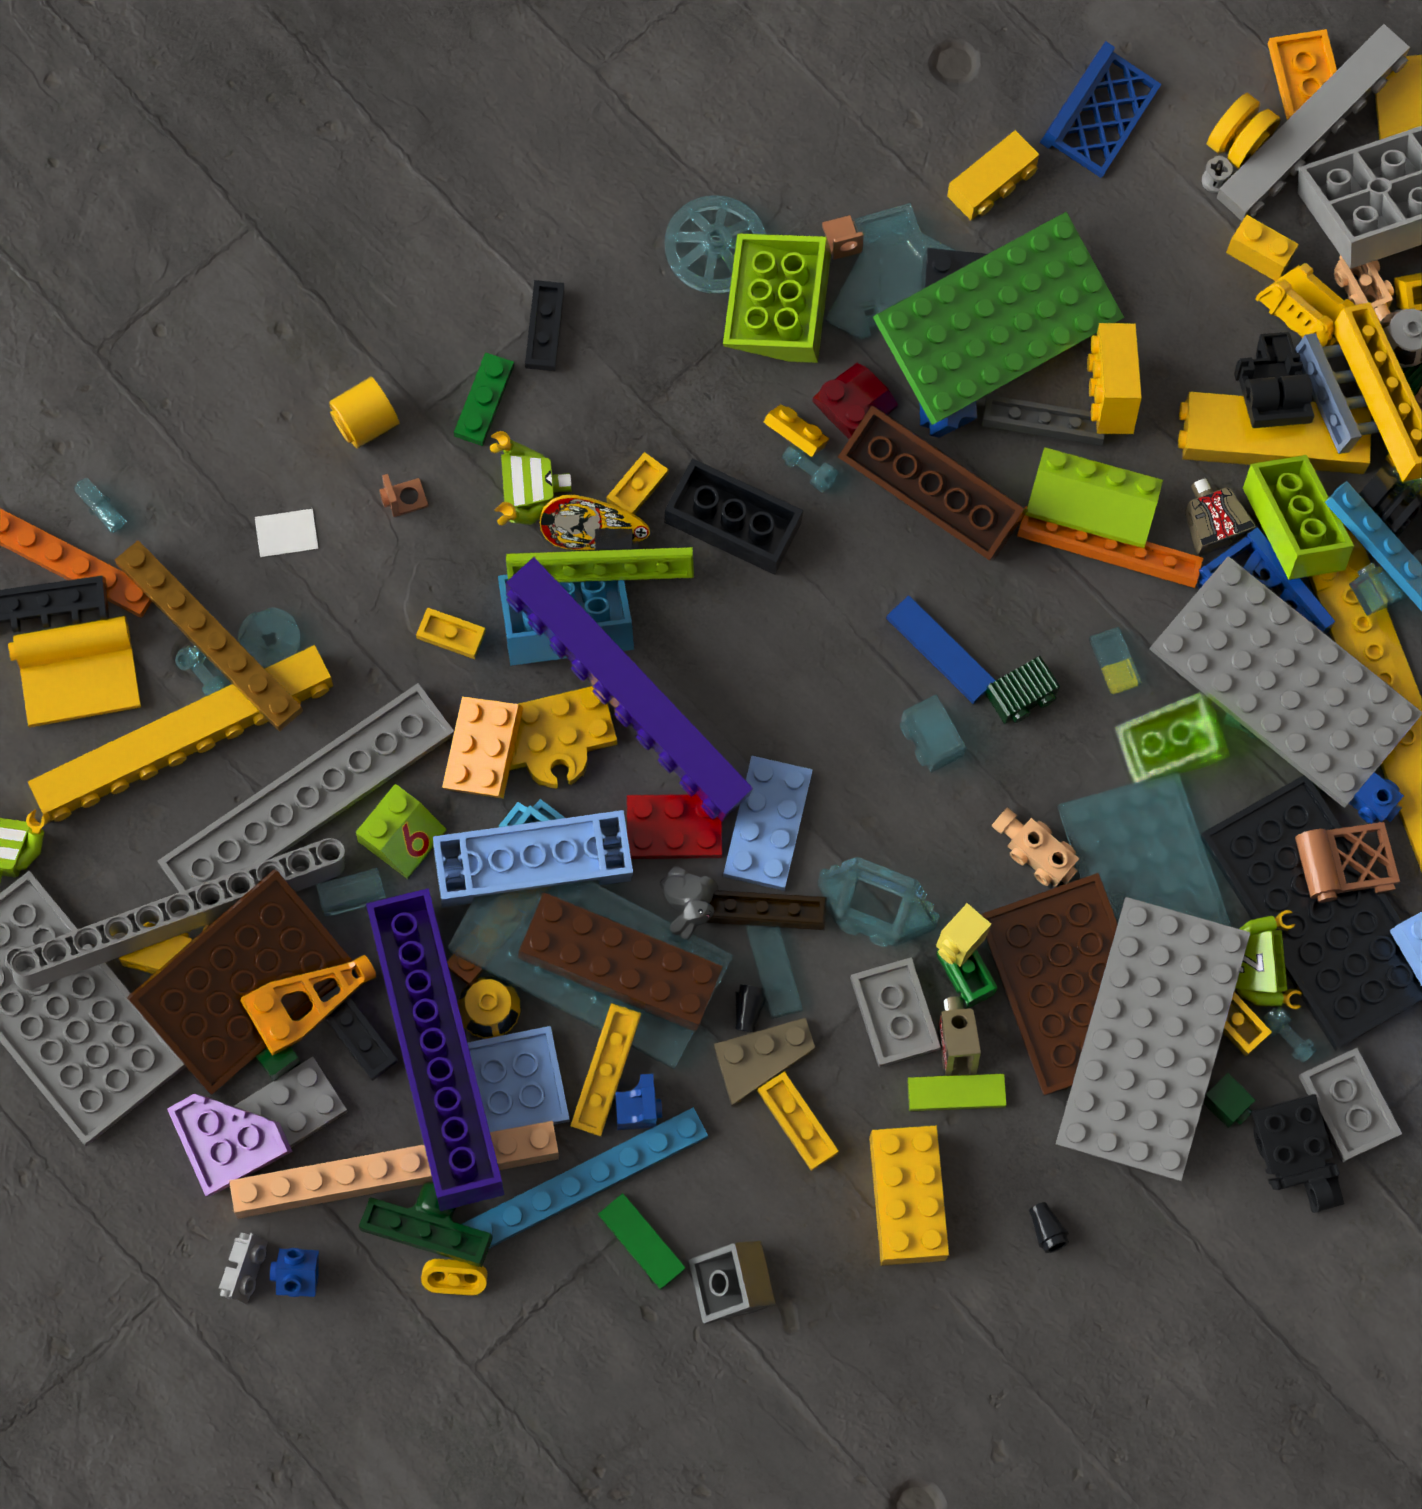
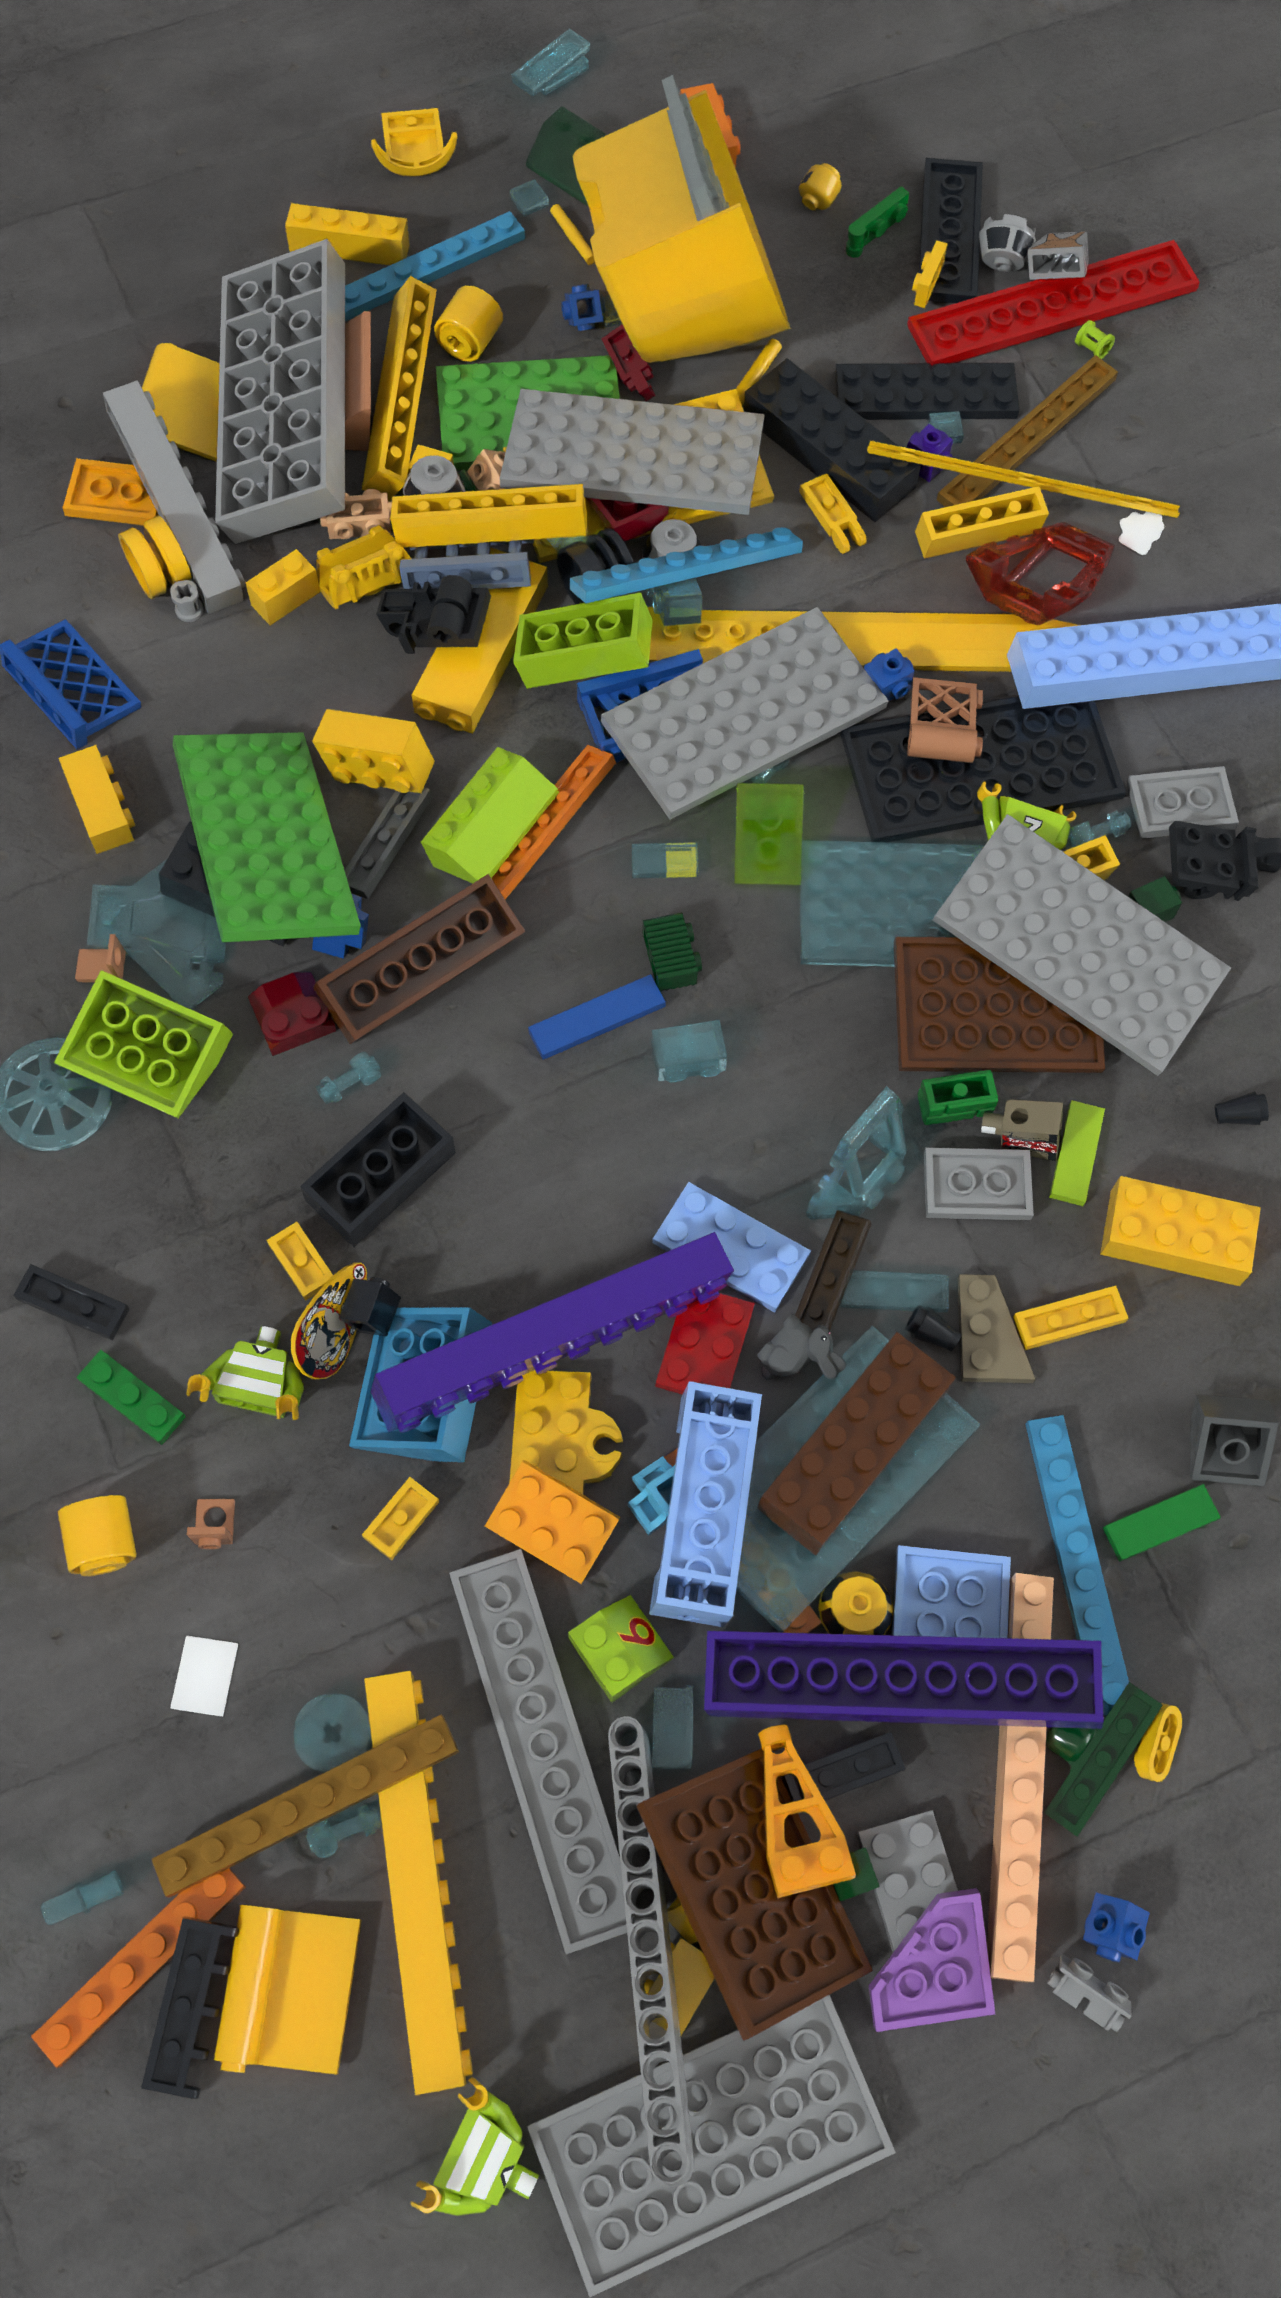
camera: 70 degrees left, 5 degrees down
lime tile [506,547,694,582] -> none
yellow tile [570,1003,642,1136] -> none
blue brick [615,1074,662,1130] -> none
yellow plate [763,404,829,457] -> none
light yellow brick [936,903,992,967] -> none
light nougat brick [992,807,1079,887] -> none
torso [1185,478,1256,556] -> none

